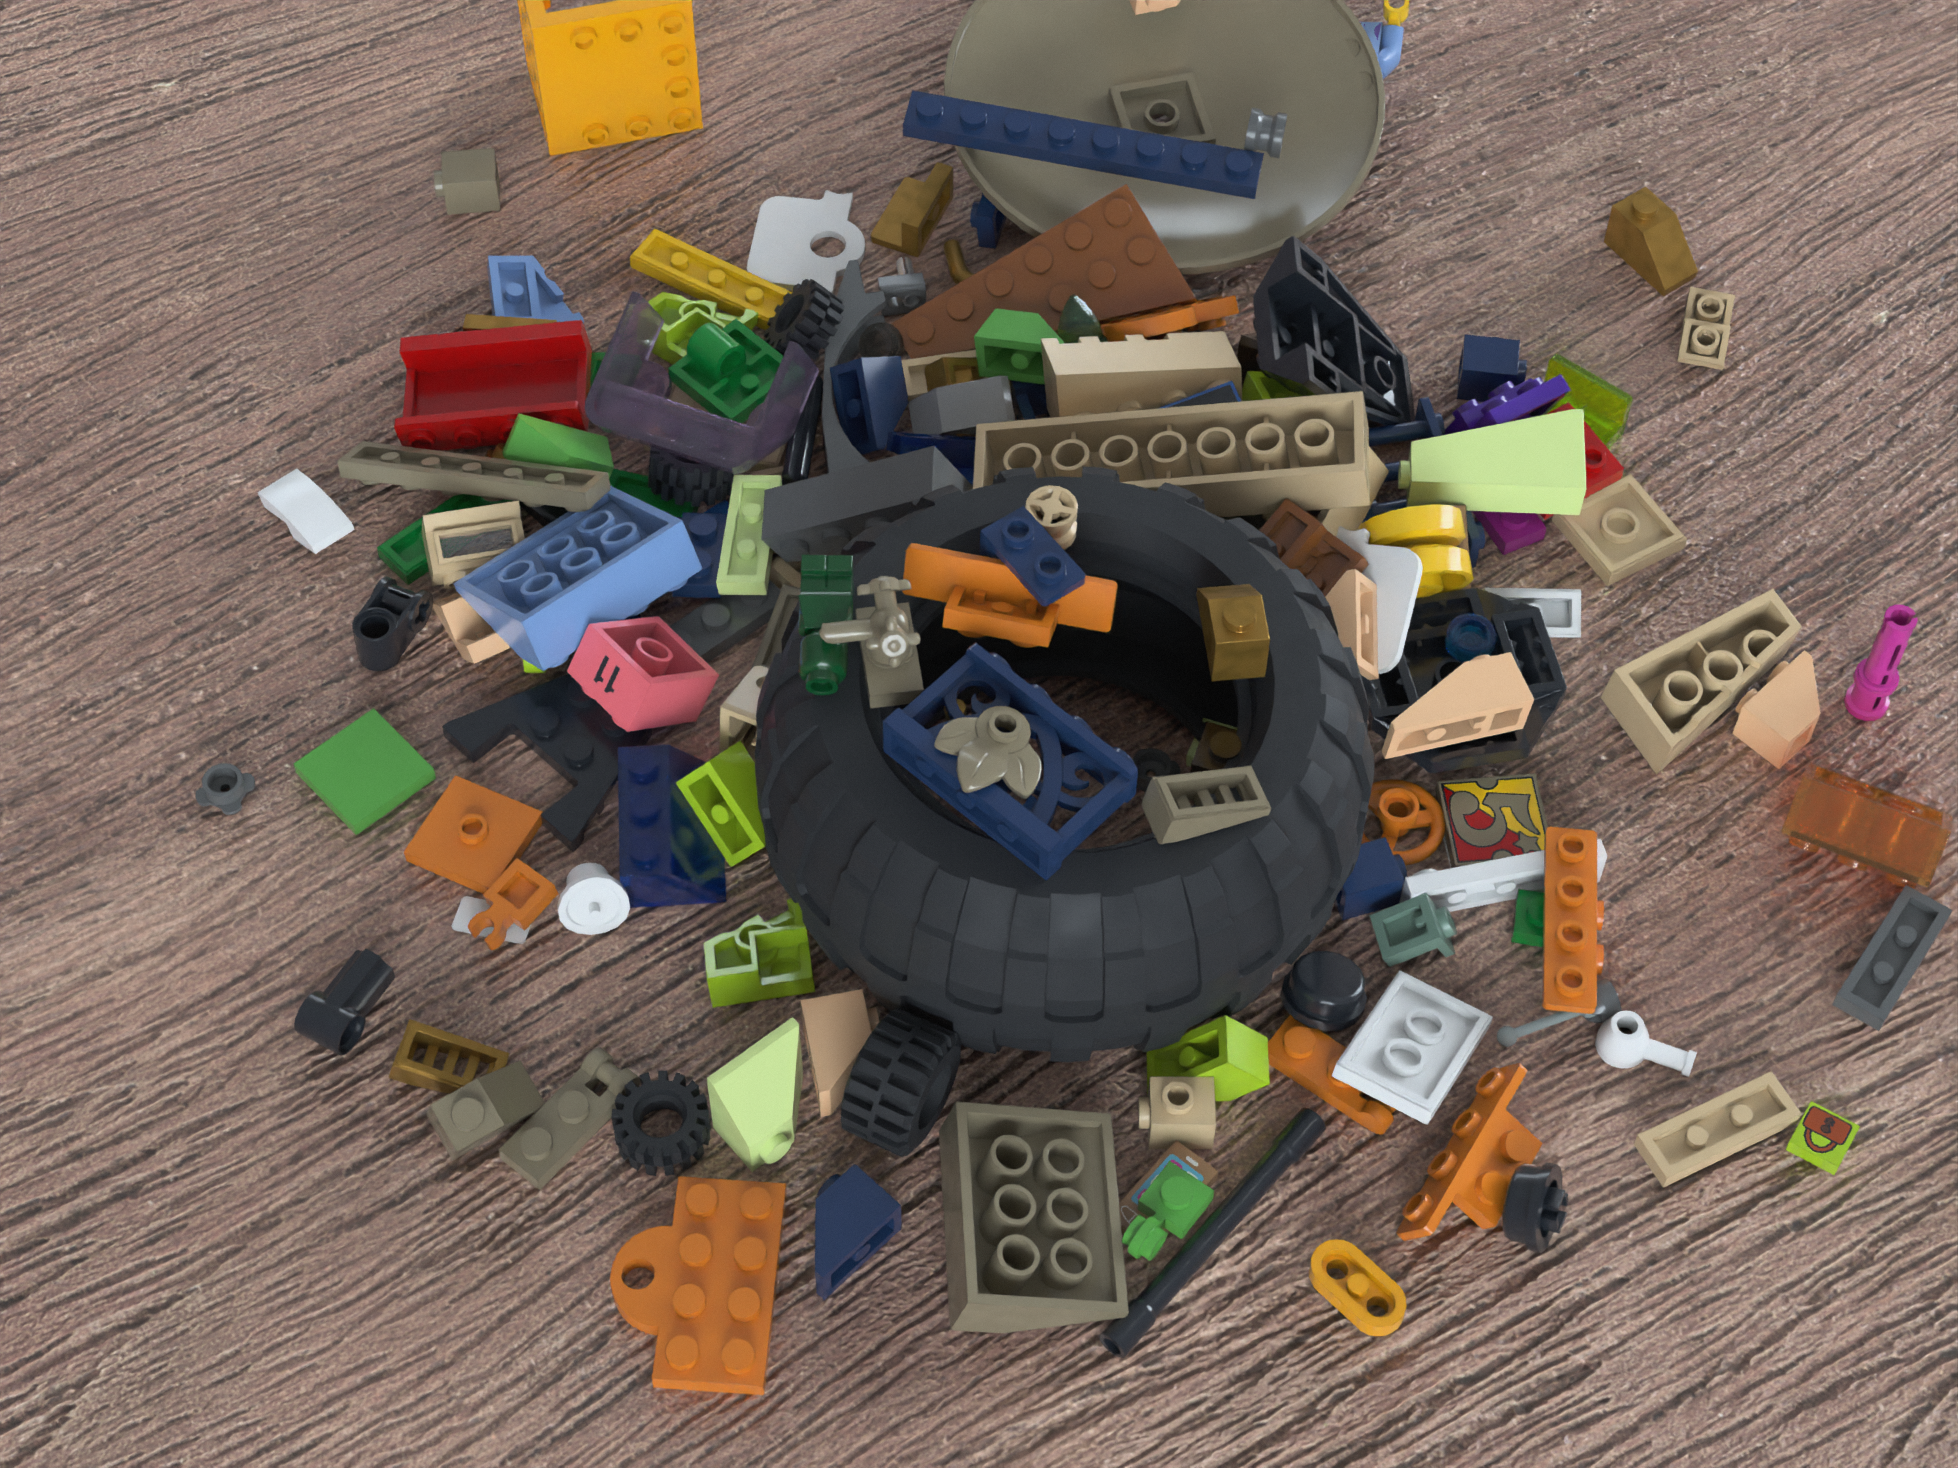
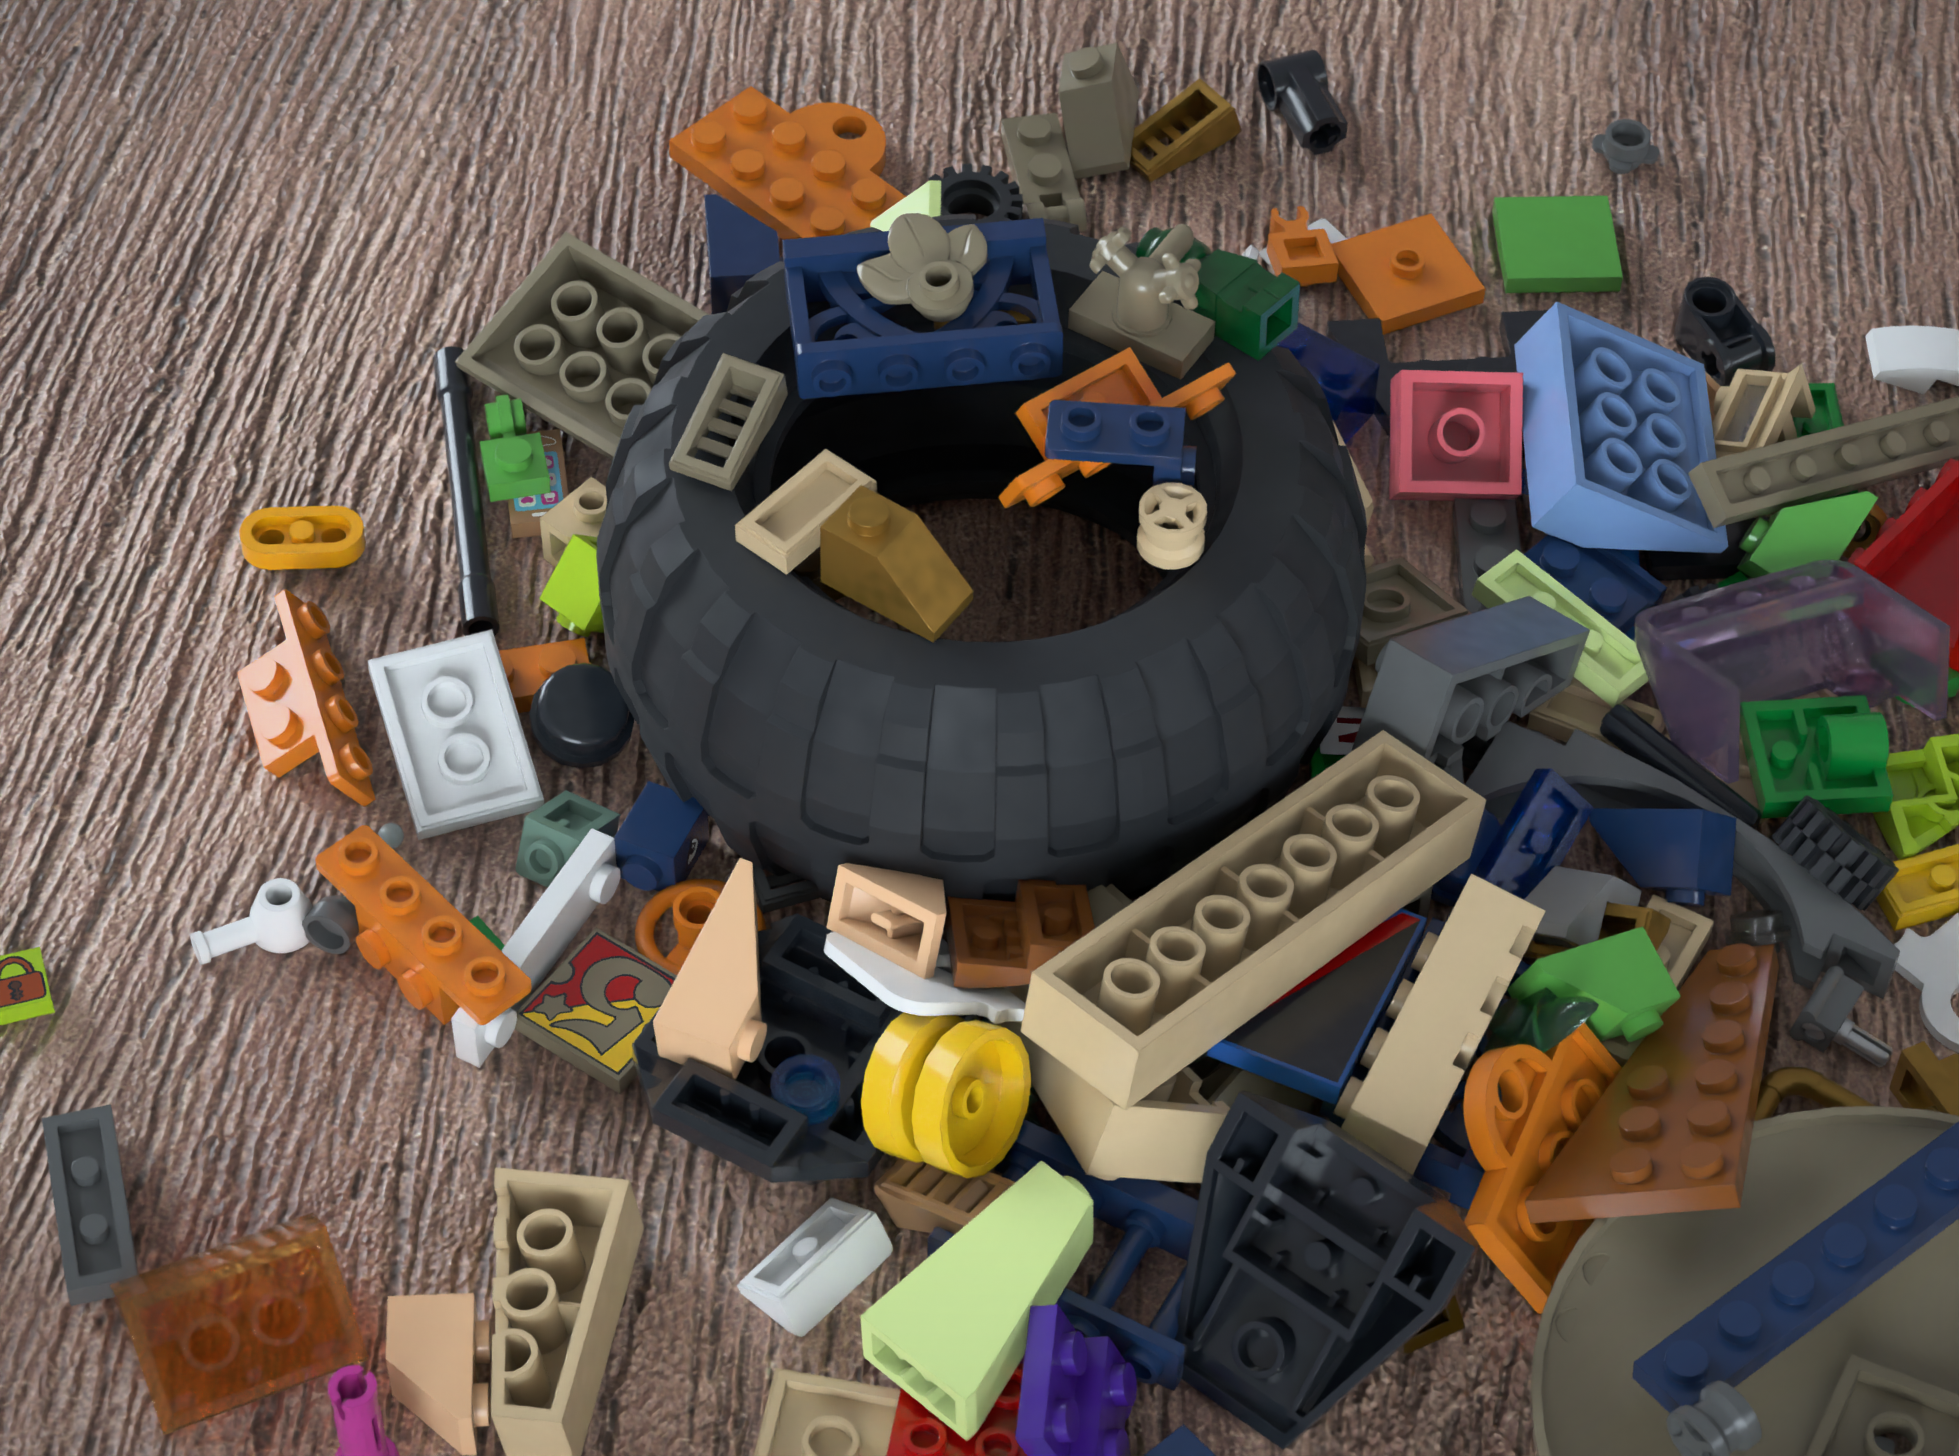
camera: 130 degrees right, 5 degrees down
black piece [1502,1162,1568,1253] -> none
tan plate [1634,1071,1802,1188] -> none
none -> tan tile [735,449,877,575]

